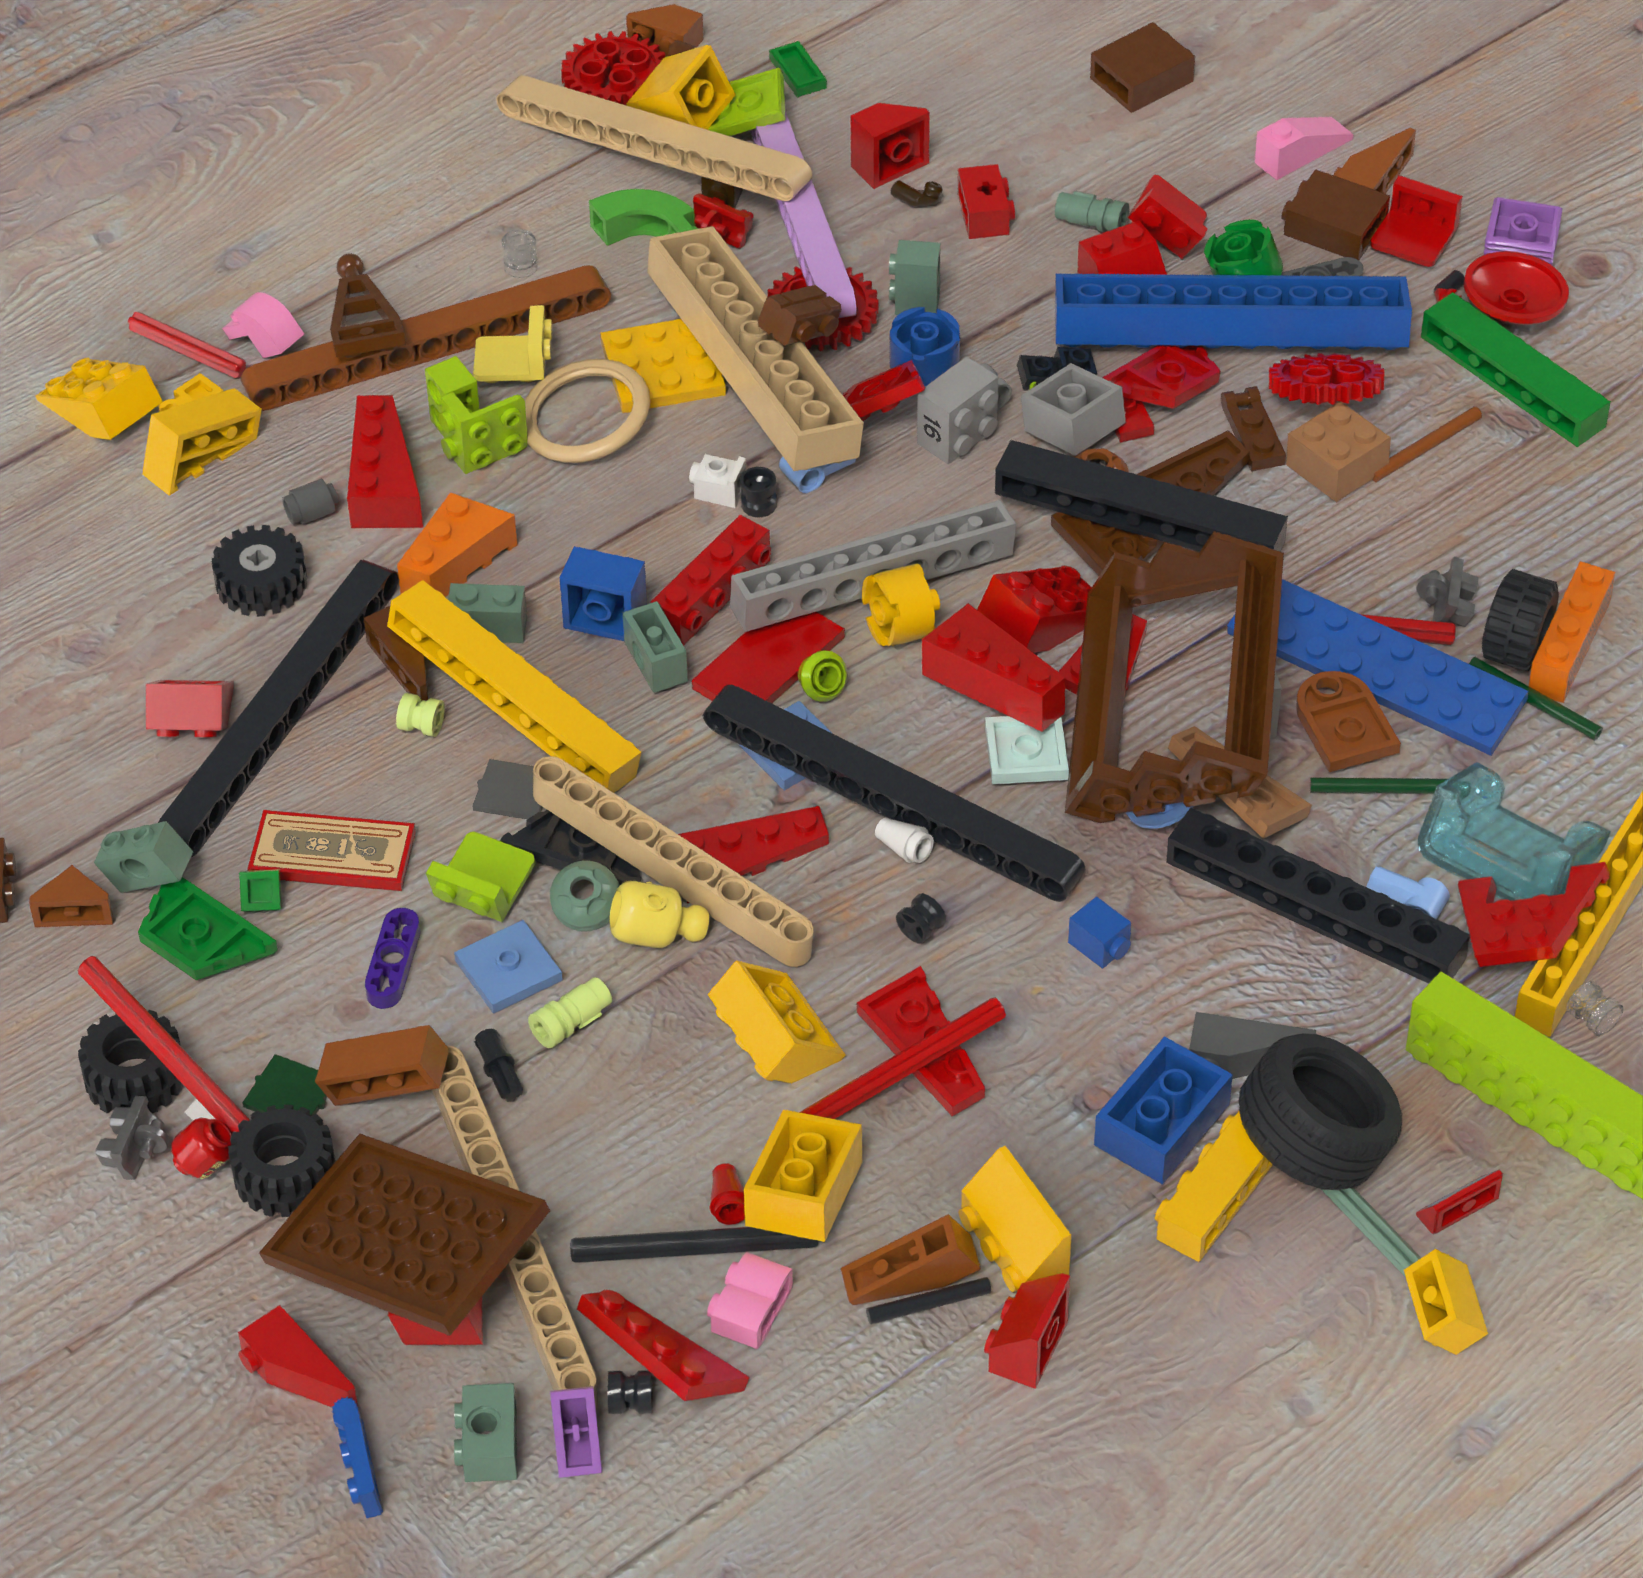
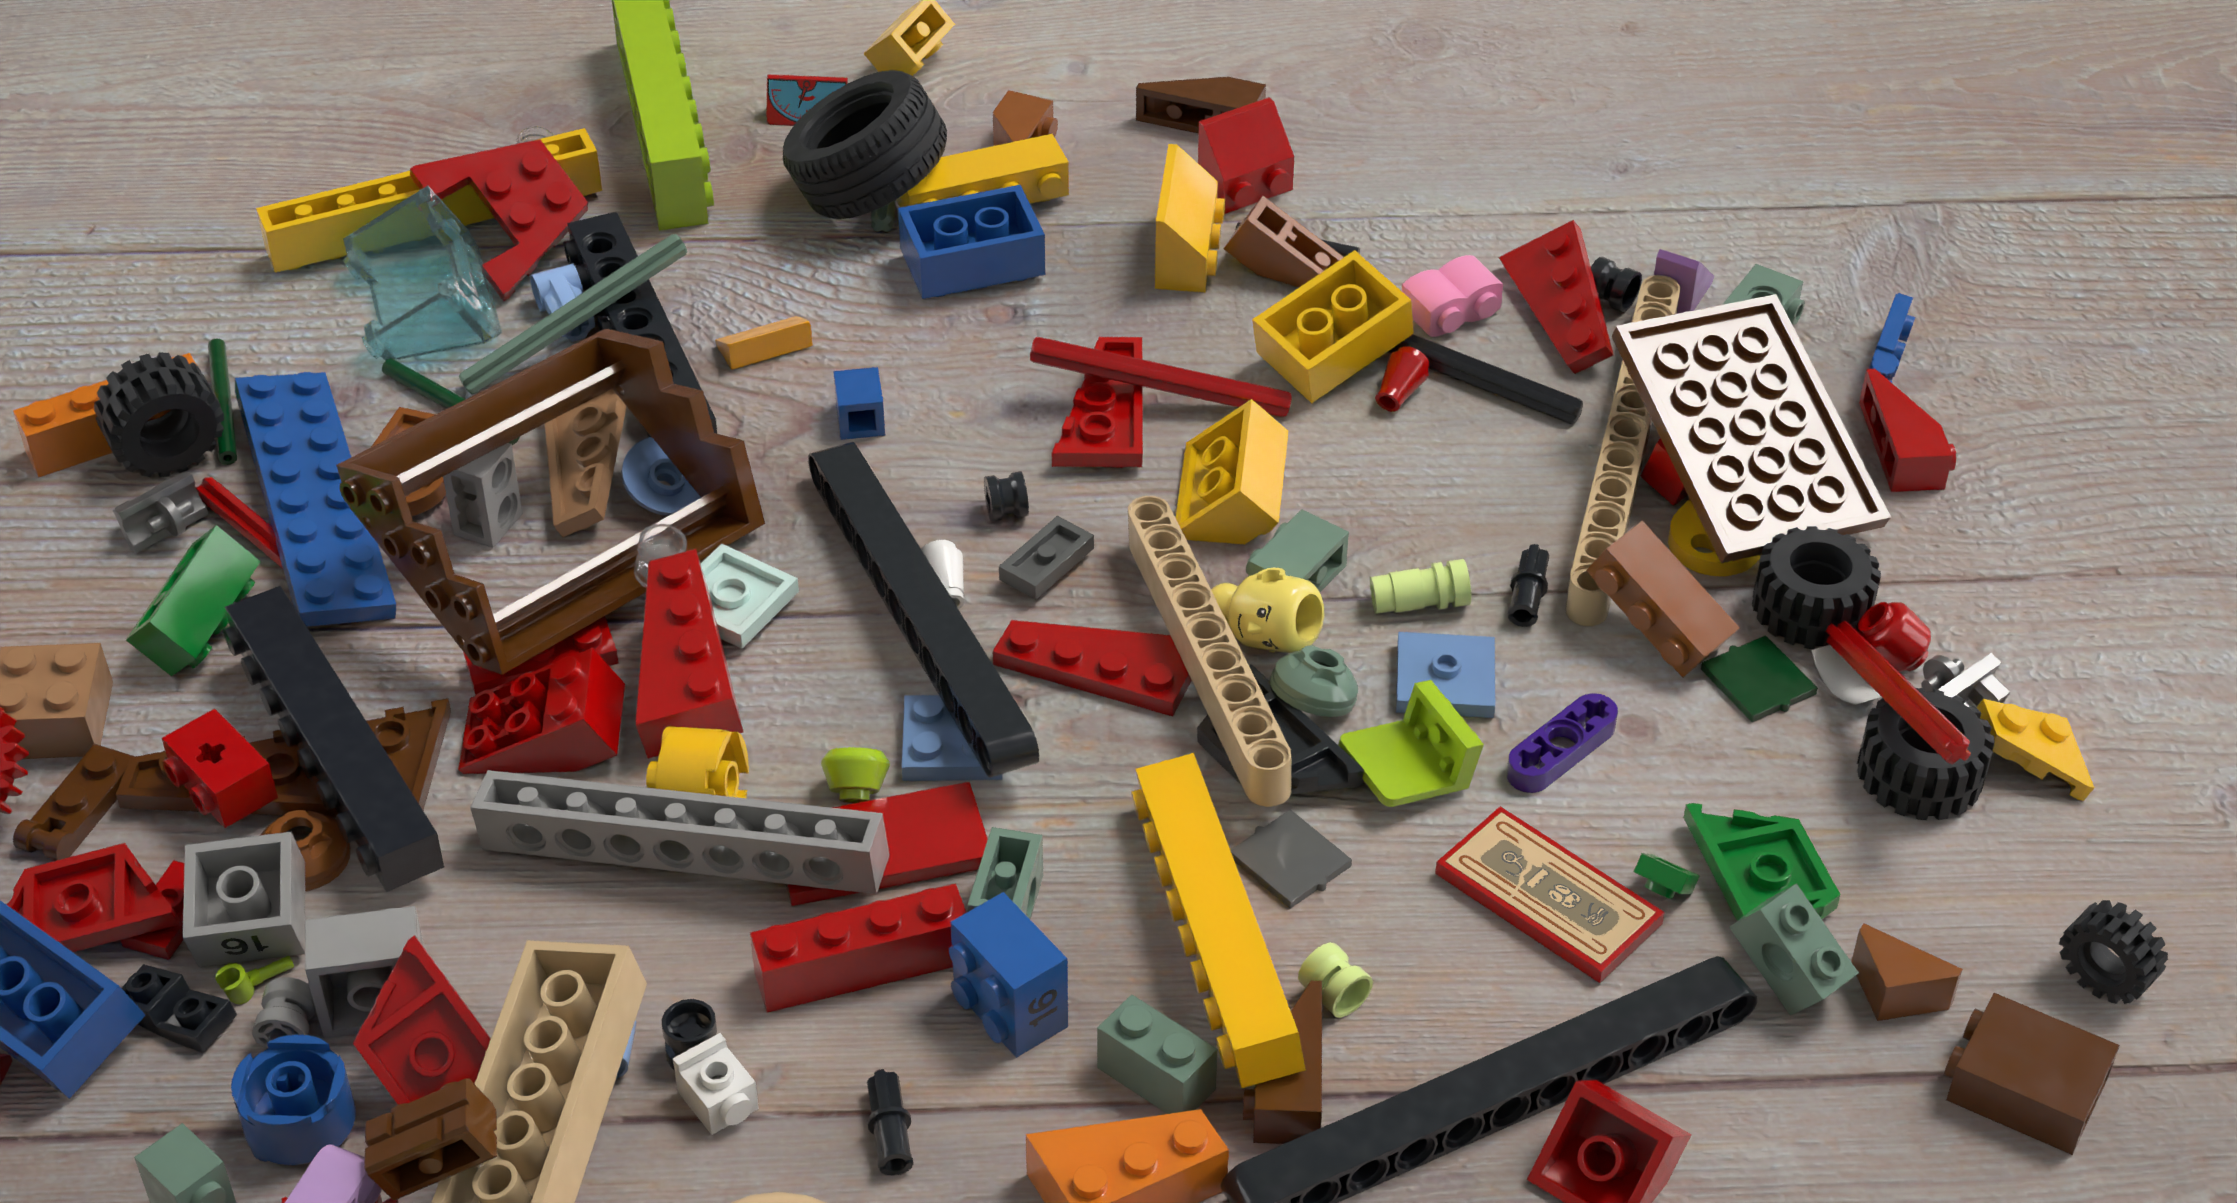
camera: 145 degrees left, 5 degrees down
dark grey slope [1189,1012,1316,1079] -> none
none -> green brick [126,525,261,677]
none -> red brick [162,708,278,828]
none -> sand green axle [459,234,688,394]
none -> clear wheel [634,524,687,588]
none -> light orange slope [715,316,813,370]
none -> black axle [867,1069,914,1176]
none -> dark orange slope [993,90,1058,146]
none -> dark grey plate [999,515,1094,600]
none -> reddish brown slope [1136,77,1266,134]
none -> sand green brick [1246,509,1349,592]
none -> yellow wing [1976,699,2095,801]

